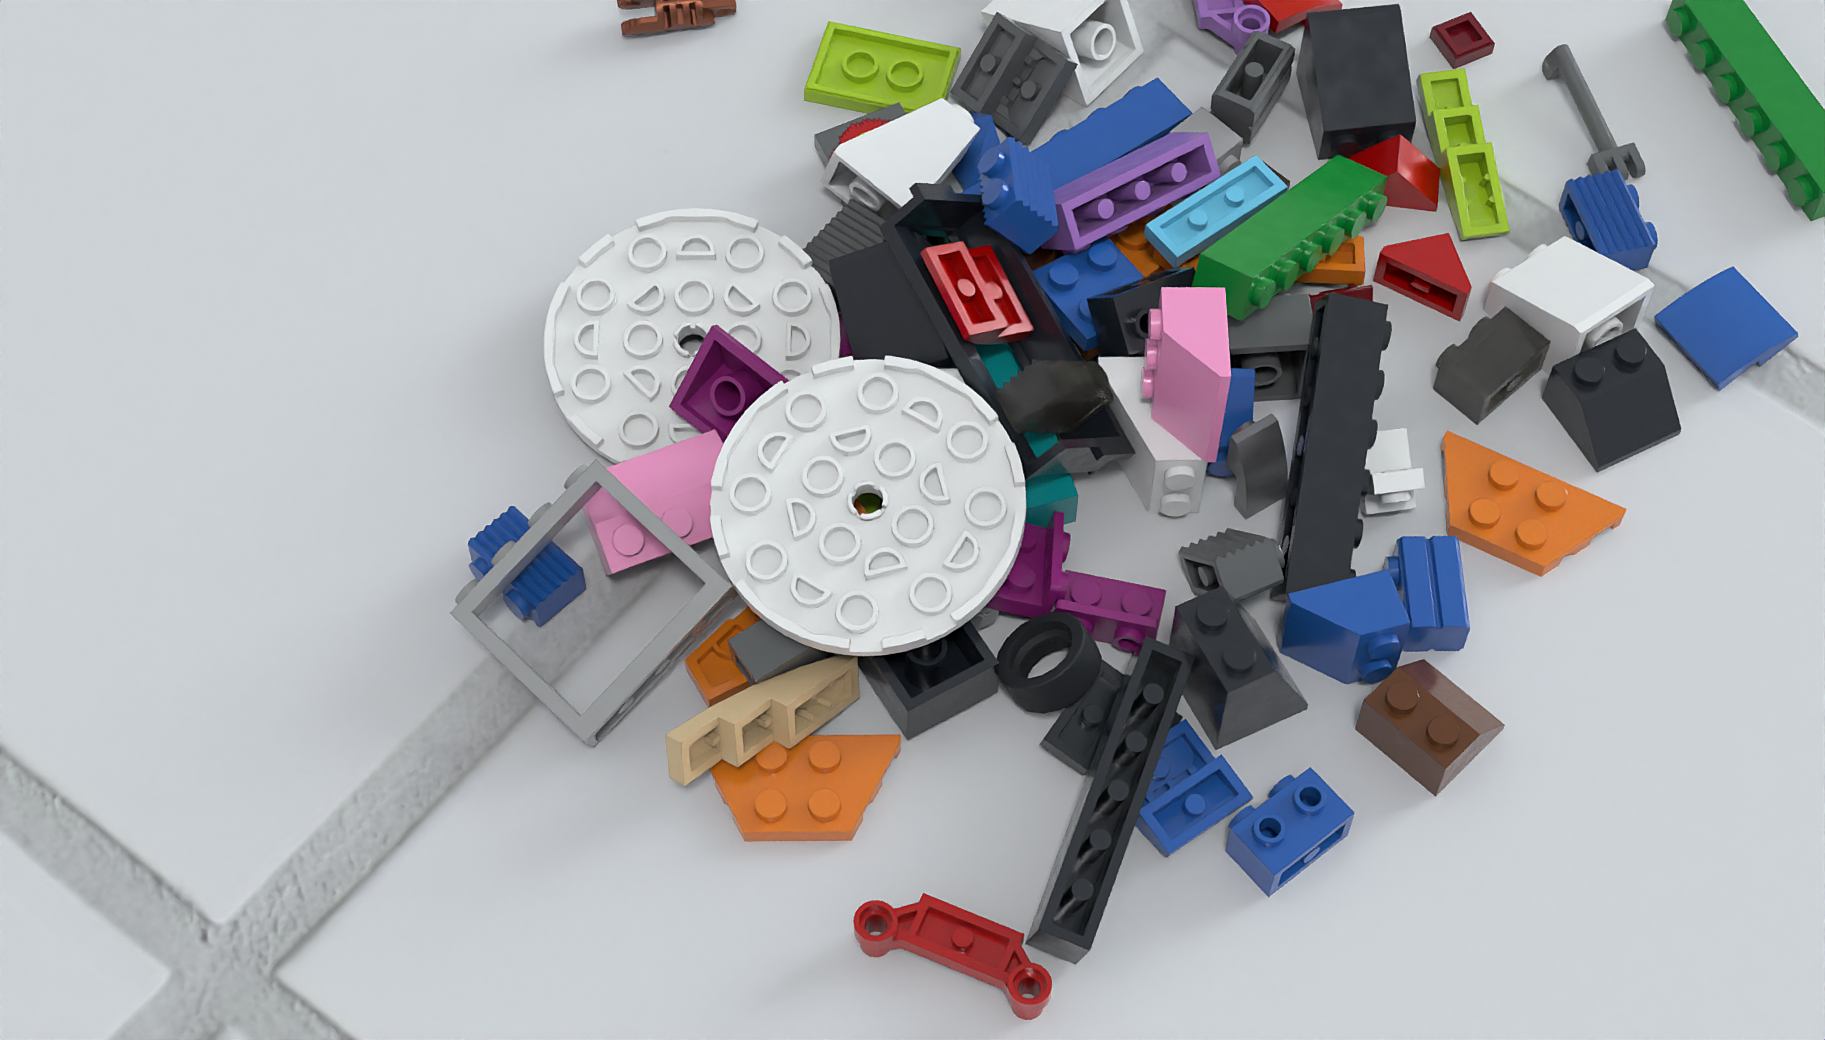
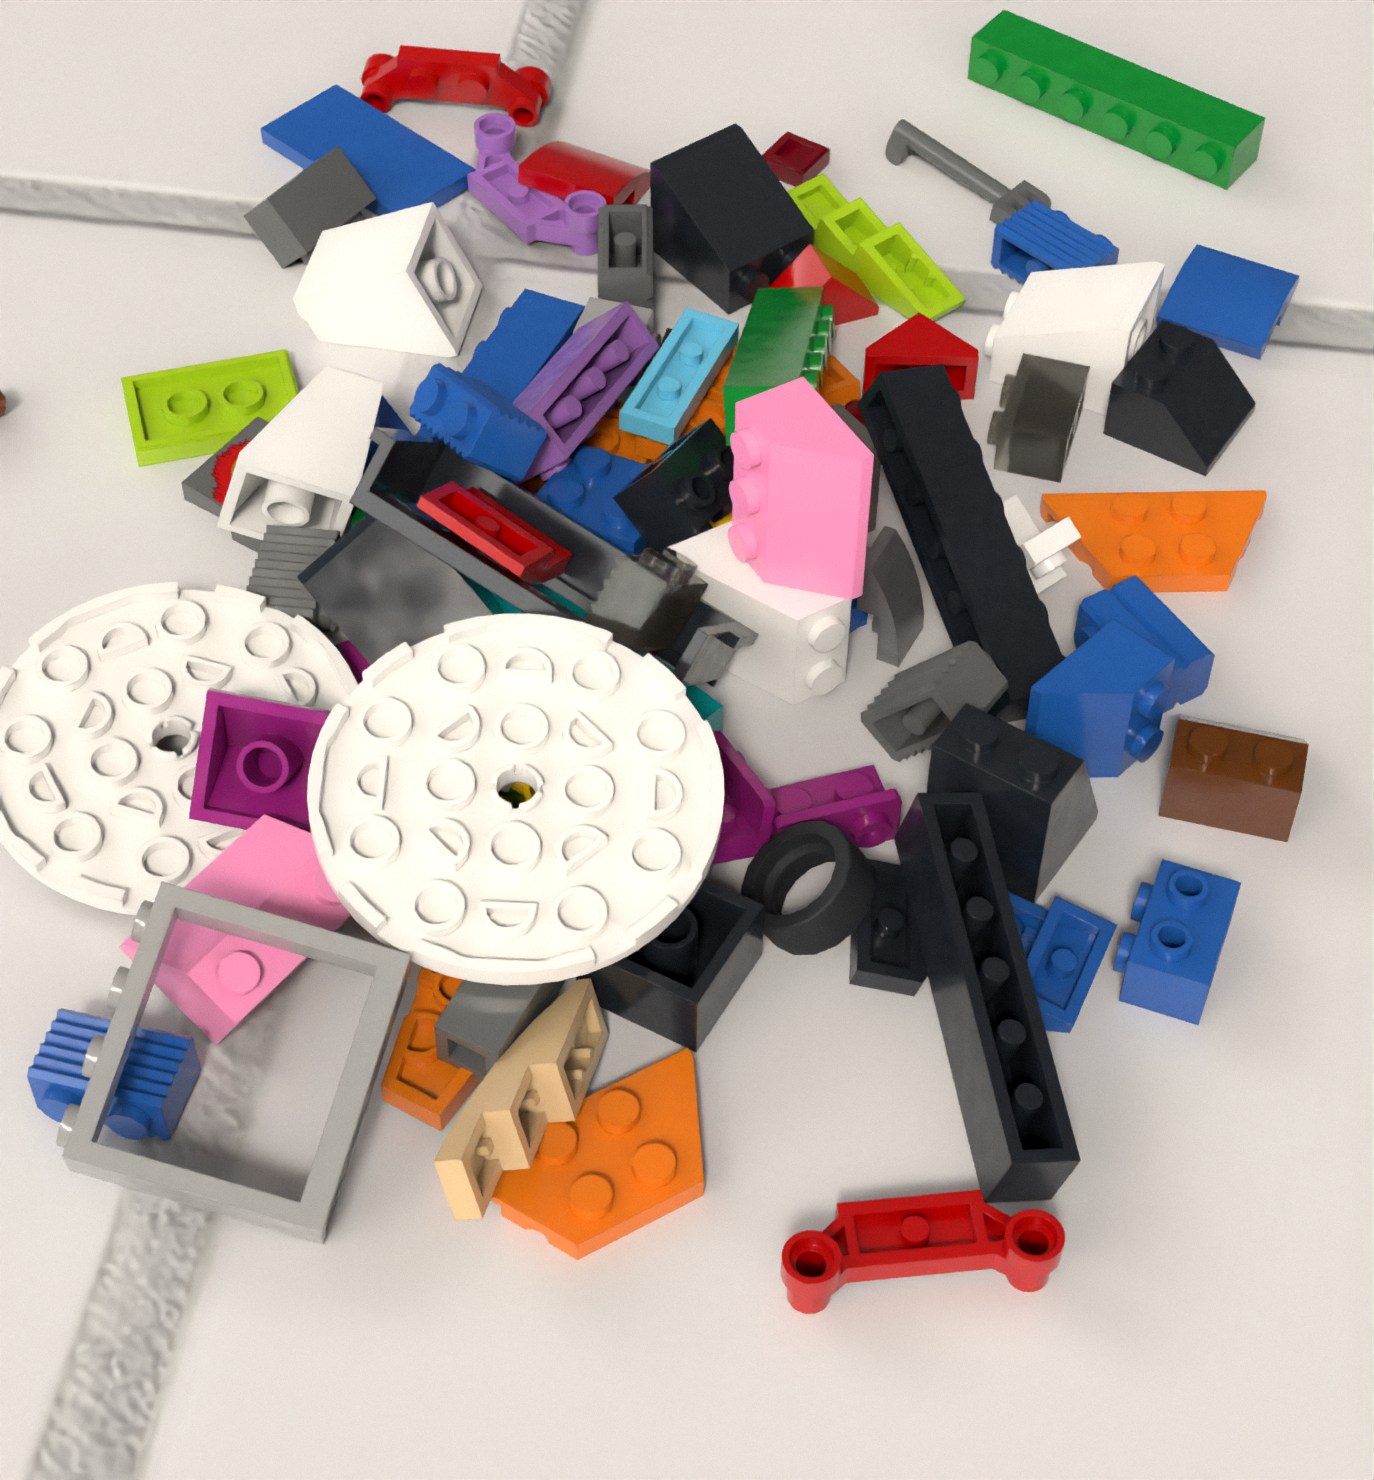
camera: 30 degrees left, 10 degrees down
dark grey slope [950,12,1078,145] -> none

